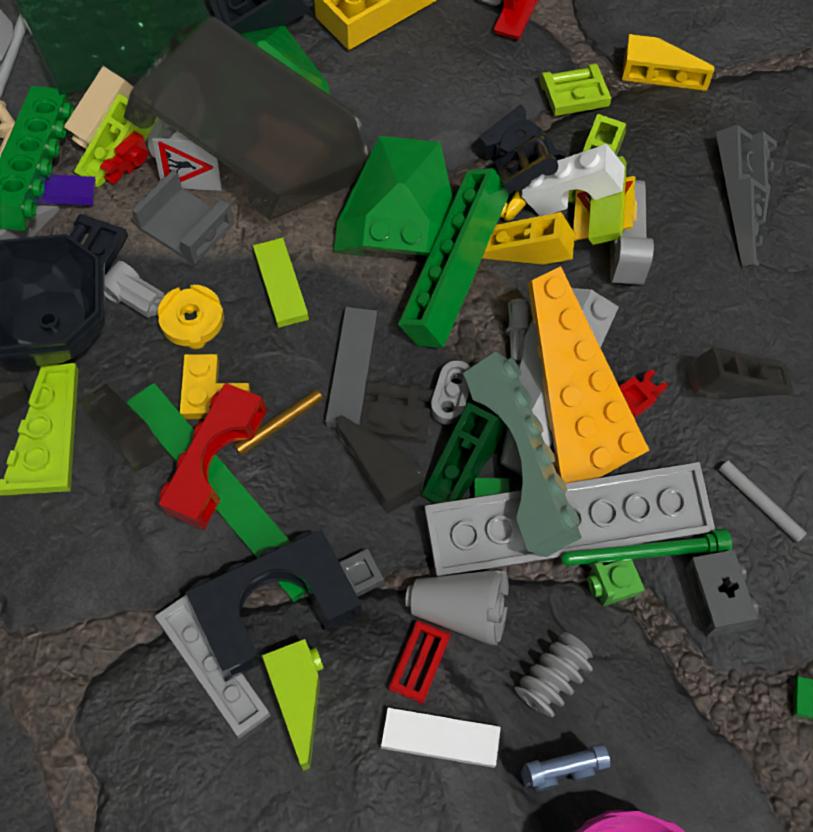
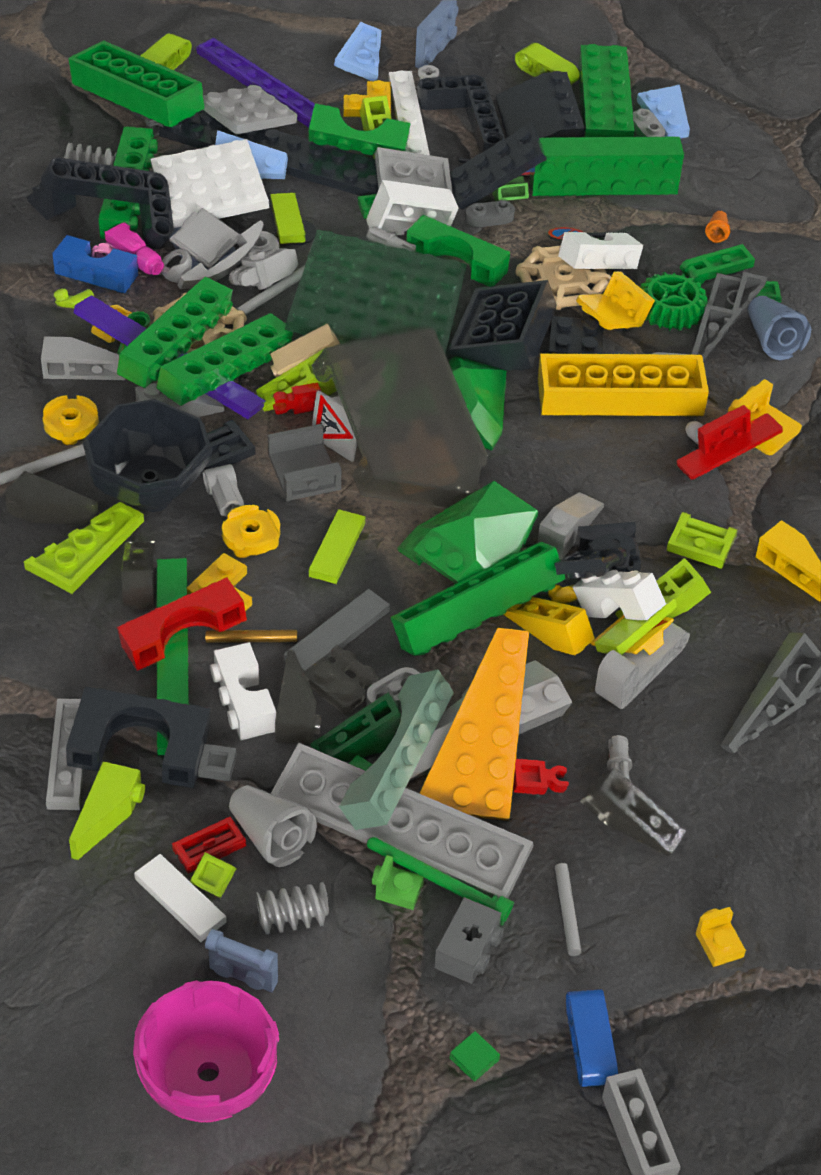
camera: 35 degrees right, 15 degrees down
none -> lime tile [190,852,236,898]
none -> white arch [210,642,277,740]
none -> light grey slope [537,492,604,560]
none -> light grey axle [607,735,632,794]

